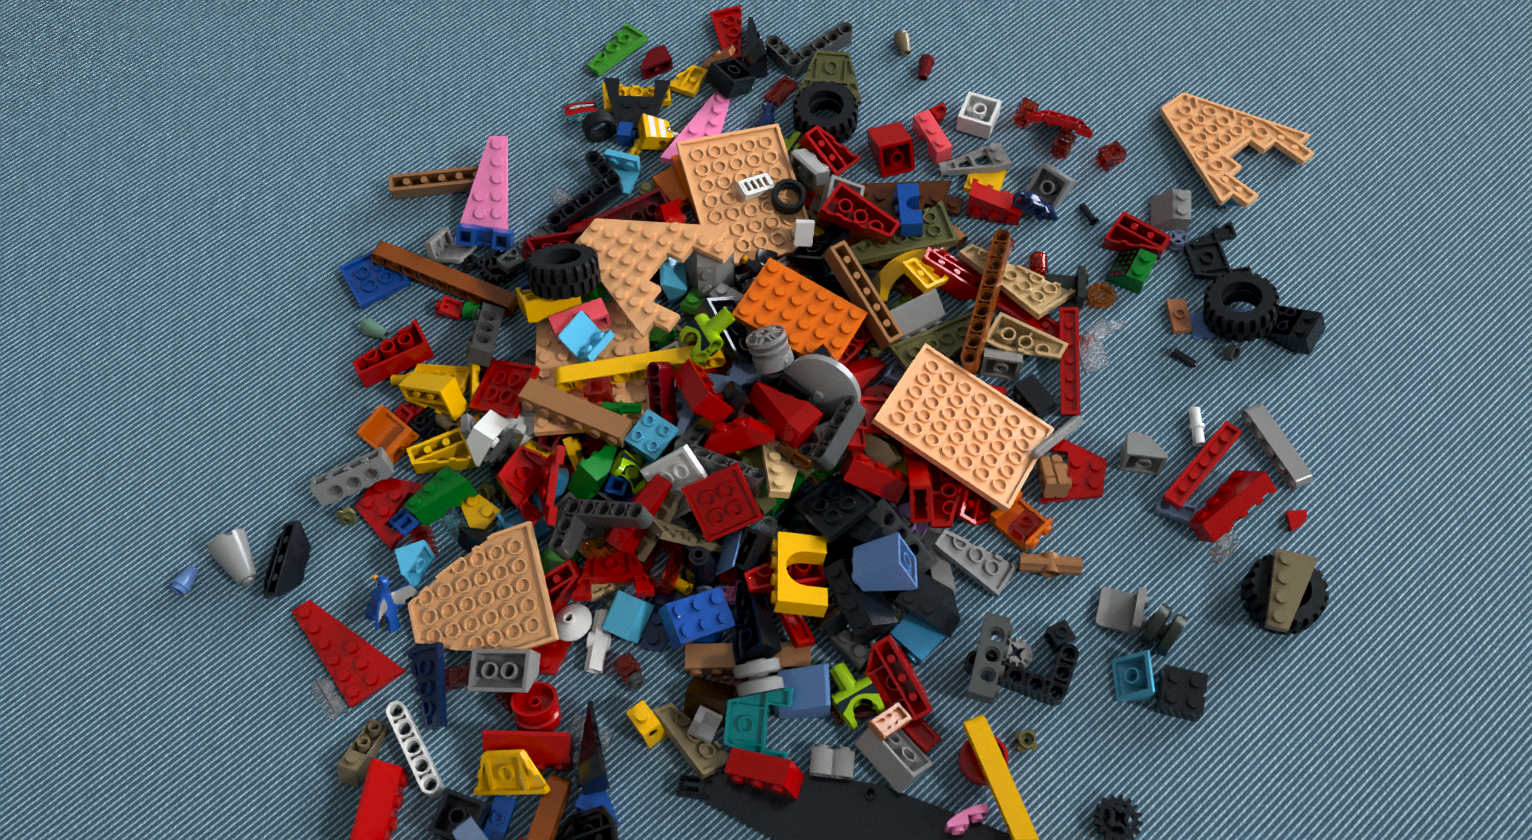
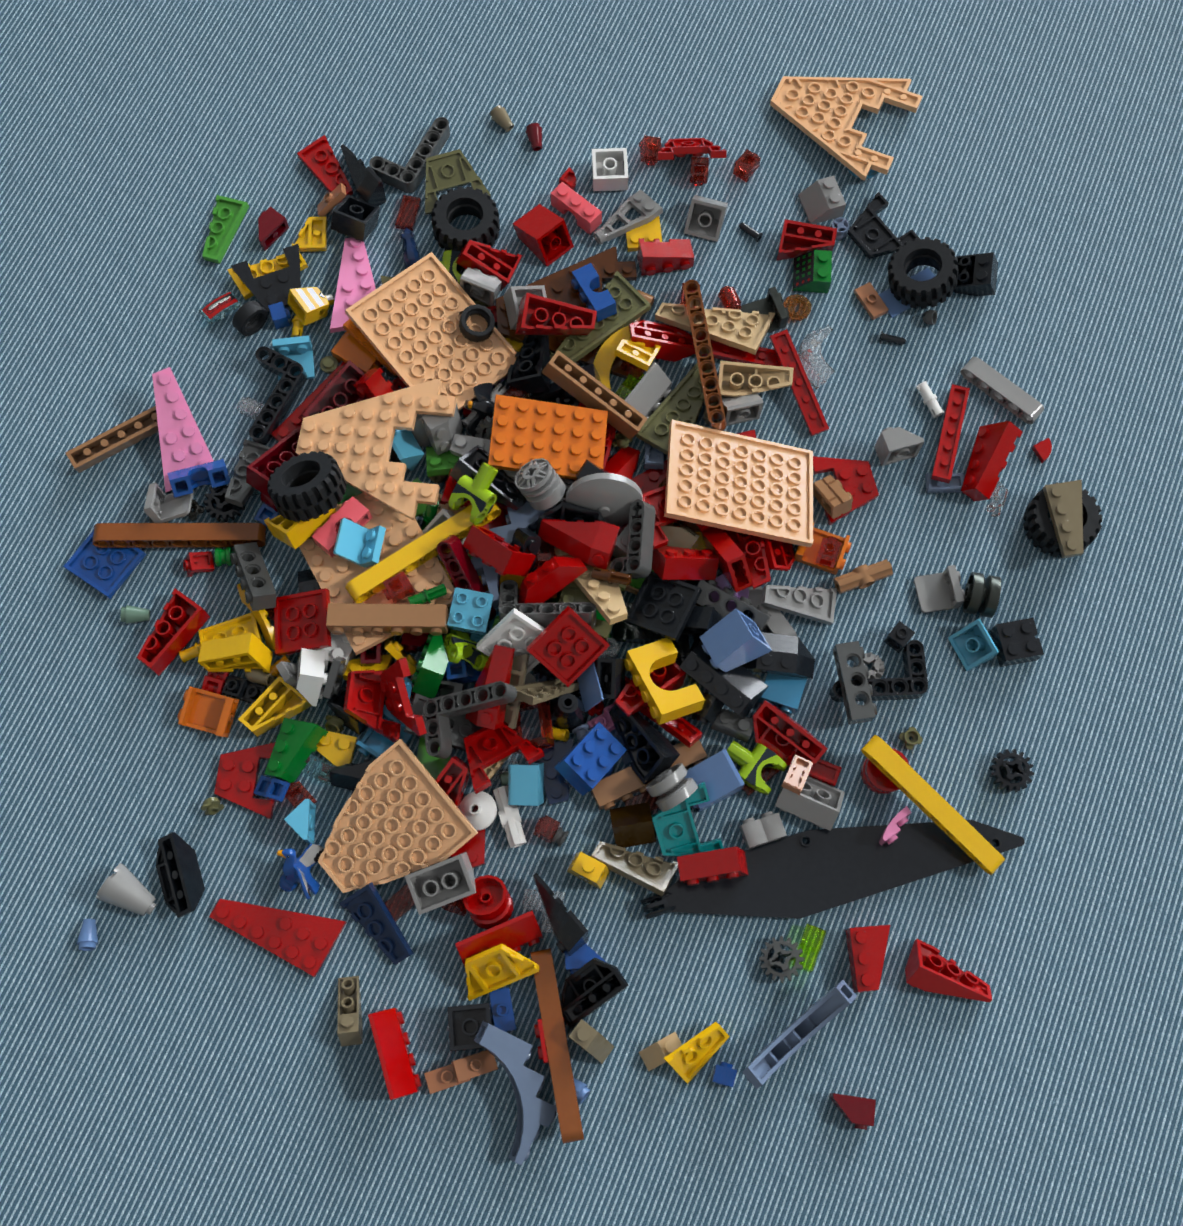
camera: 30 degrees left, 10 degrees up
light grey brick [310,447,394,507] -> none
clear hinge [311,678,348,721] -> none
white beam [386,701,444,798] -> none
clear orange gear [581,536,617,560] -> none
light grey panel [687,705,723,744] -> none
white slope [736,173,775,202] -> none
white slope [791,219,815,247] -> none
dark blue animal [1012,191,1058,221] -> none
black brick [1012,374,1057,419] -> none
light grey axle [1030,415,1084,459] -> none

